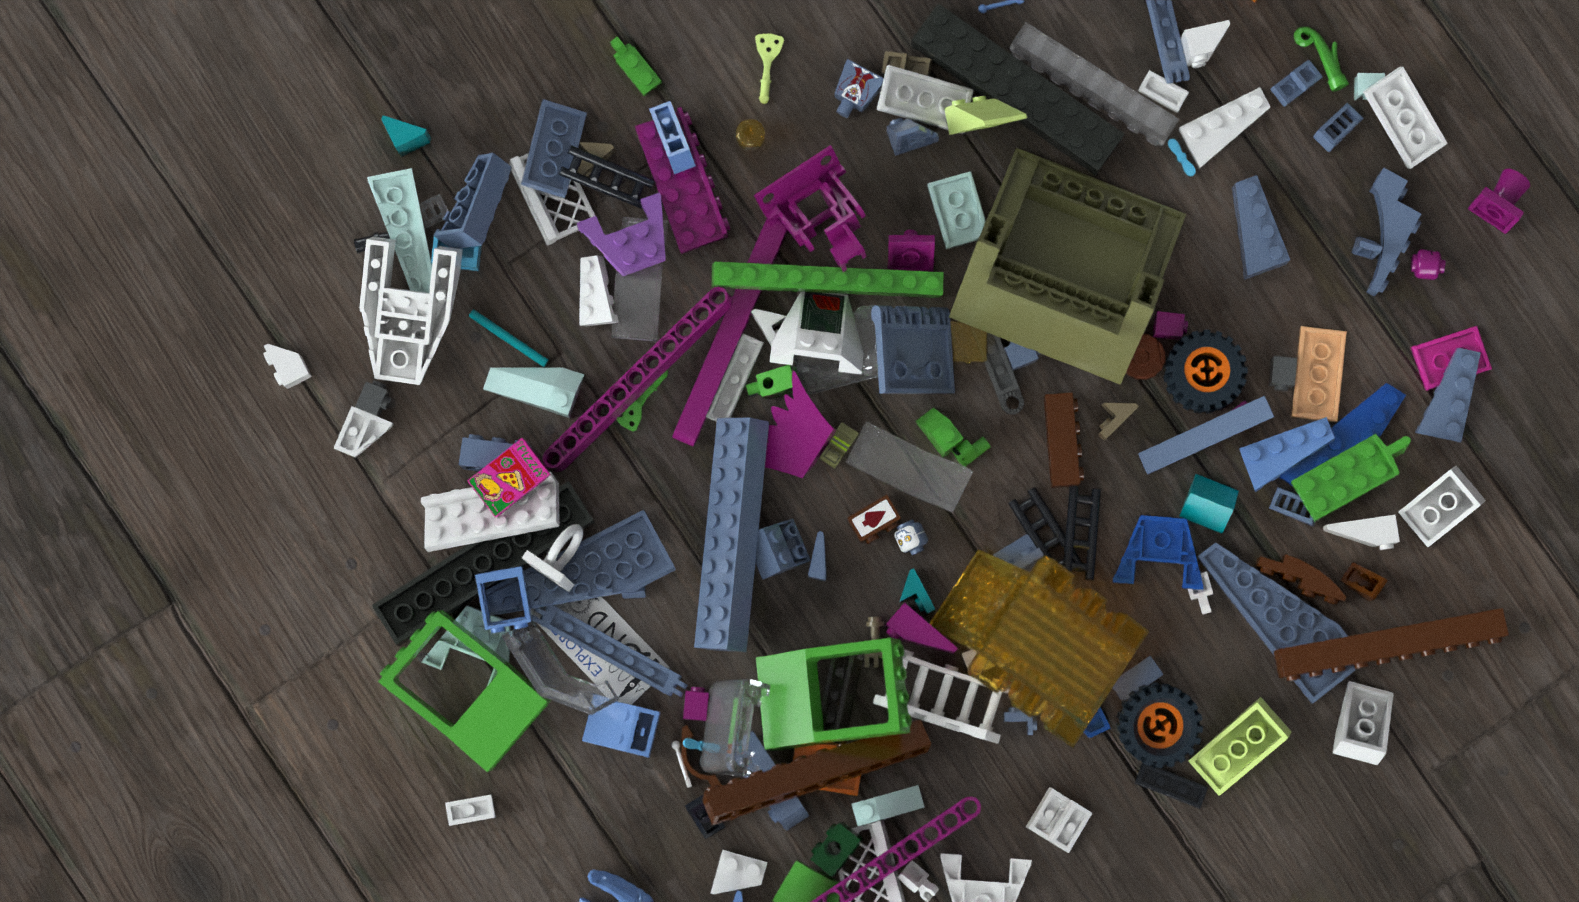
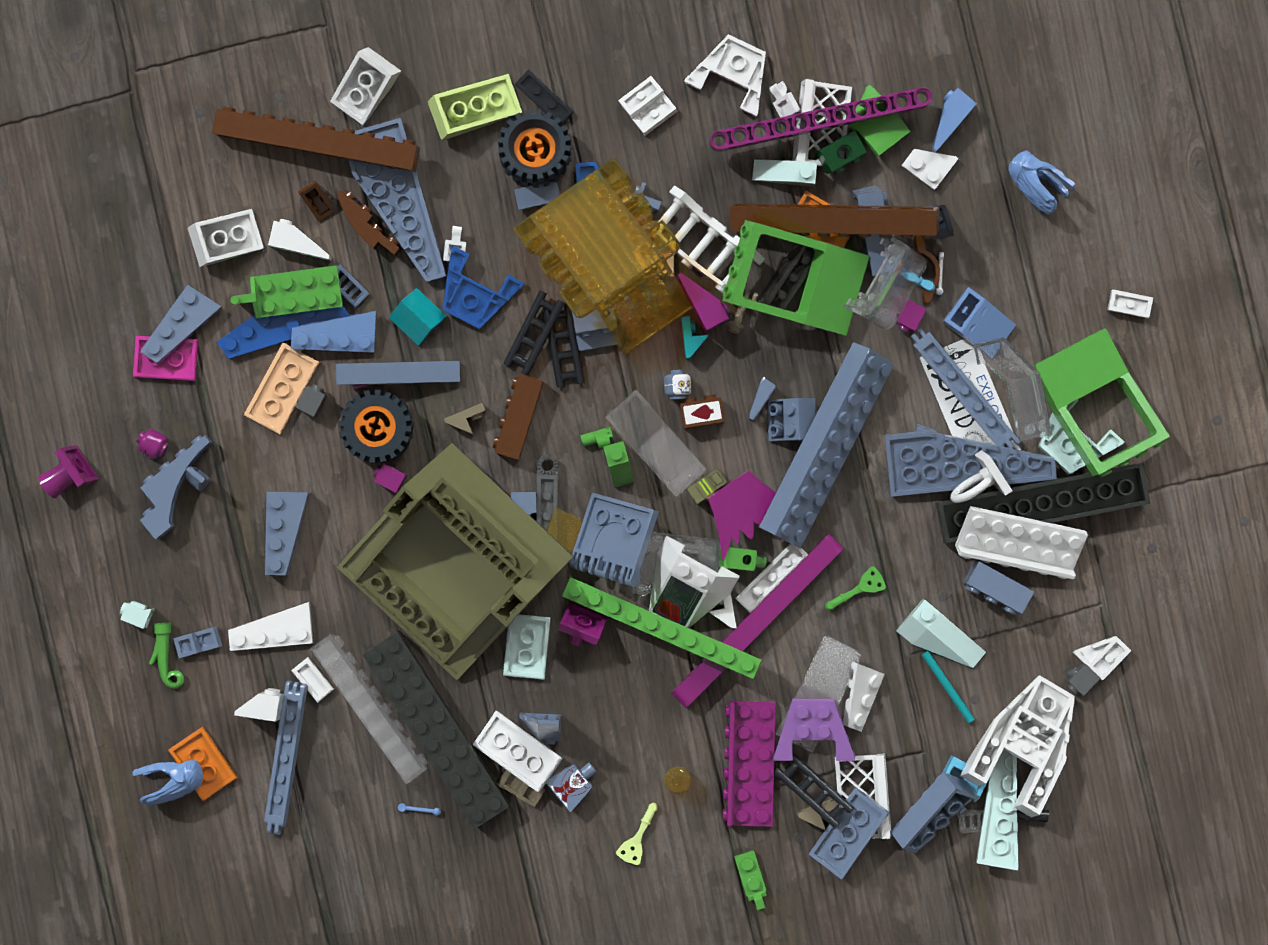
camera: 155 degrees left, 5 degrees up
white slope [263,344,312,389] -> none
teal slope [381,115,431,157] -> none
tile [467,438,551,518] -> none
medium blue window [475,566,533,633] -> none
magenta beam [542,287,733,472] -> none
medium blue slope [649,101,696,174] -> none
magenta container [754,145,867,272] -> none
yellowish green slope [944,95,1027,135] -> none
copper tile [1126,334,1165,380] -> none
medium azure piece [1168,139,1195,176] -> none
sand blue slope [1313,103,1363,152] -> none
white plate [1363,67,1448,169] -> none

